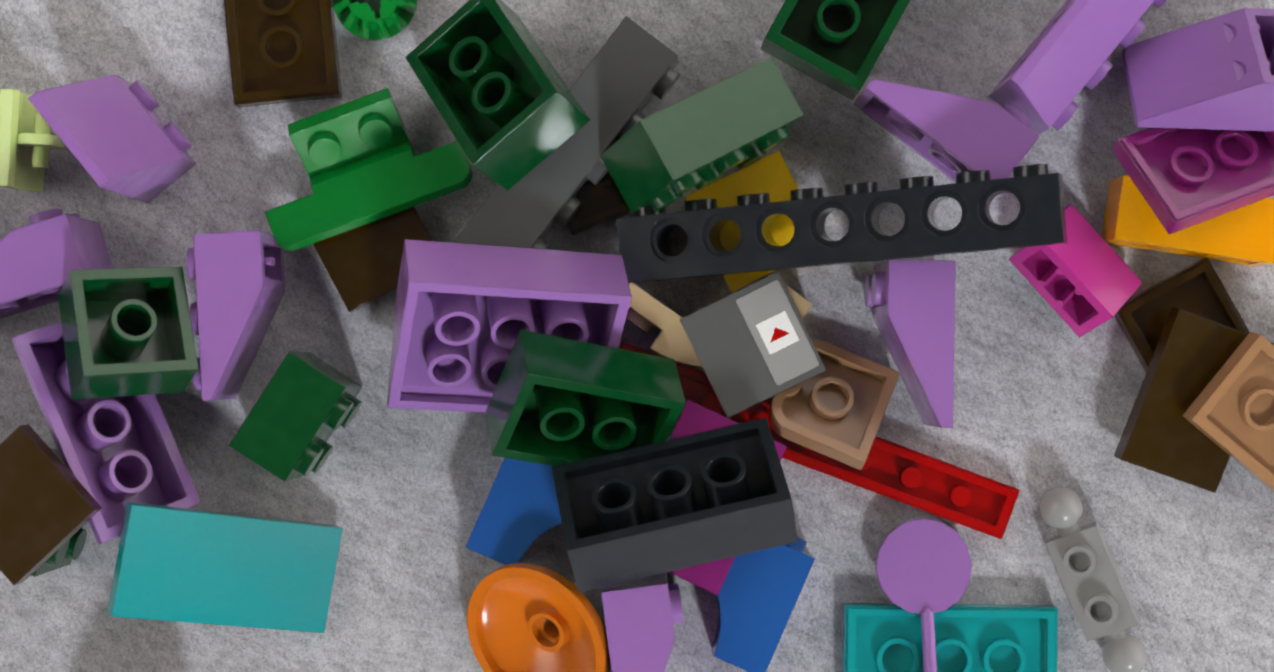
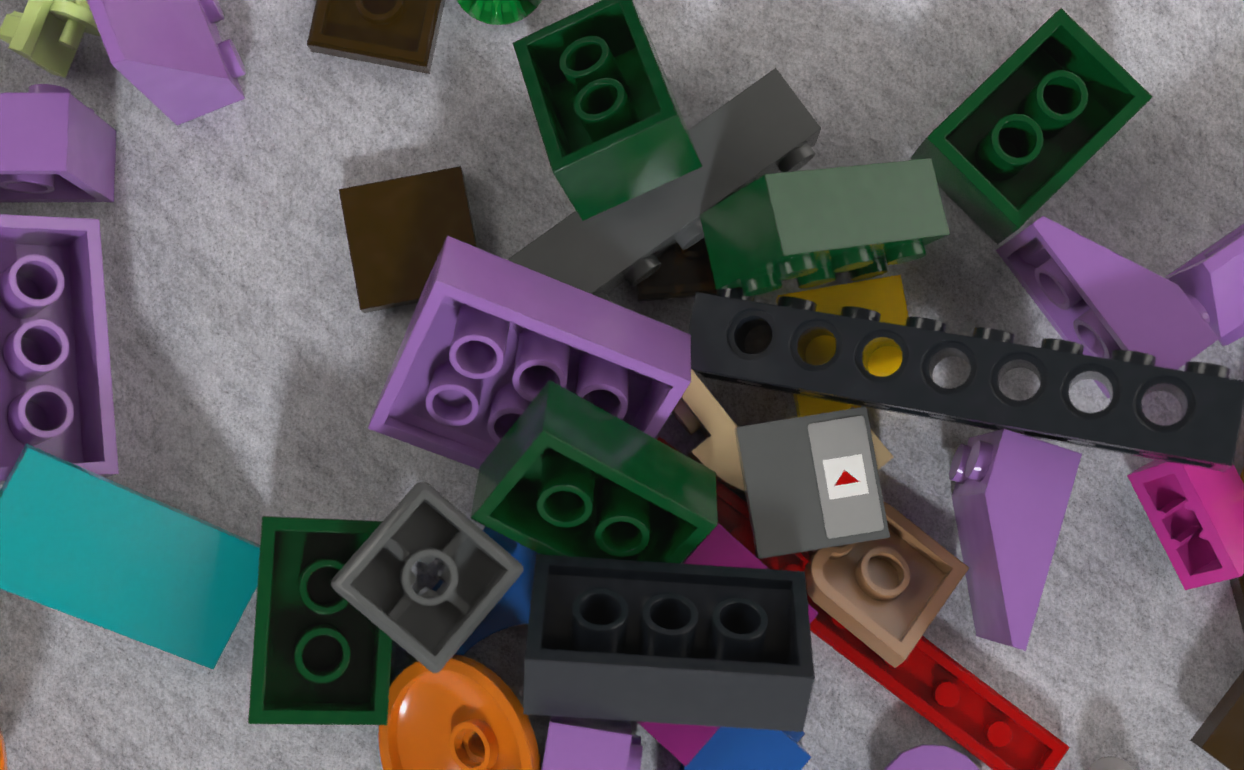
camera: 10 degrees right, 5 degrees down
dark green brick [58,266,198,399] -> none
medium lavender slope [186,230,285,401] -> none
dark green brick [228,351,363,482] -> none
green plate [264,88,473,251] -> none
none -> dark green brick [248,516,392,725]
none -> dark grey brick [331,482,523,673]

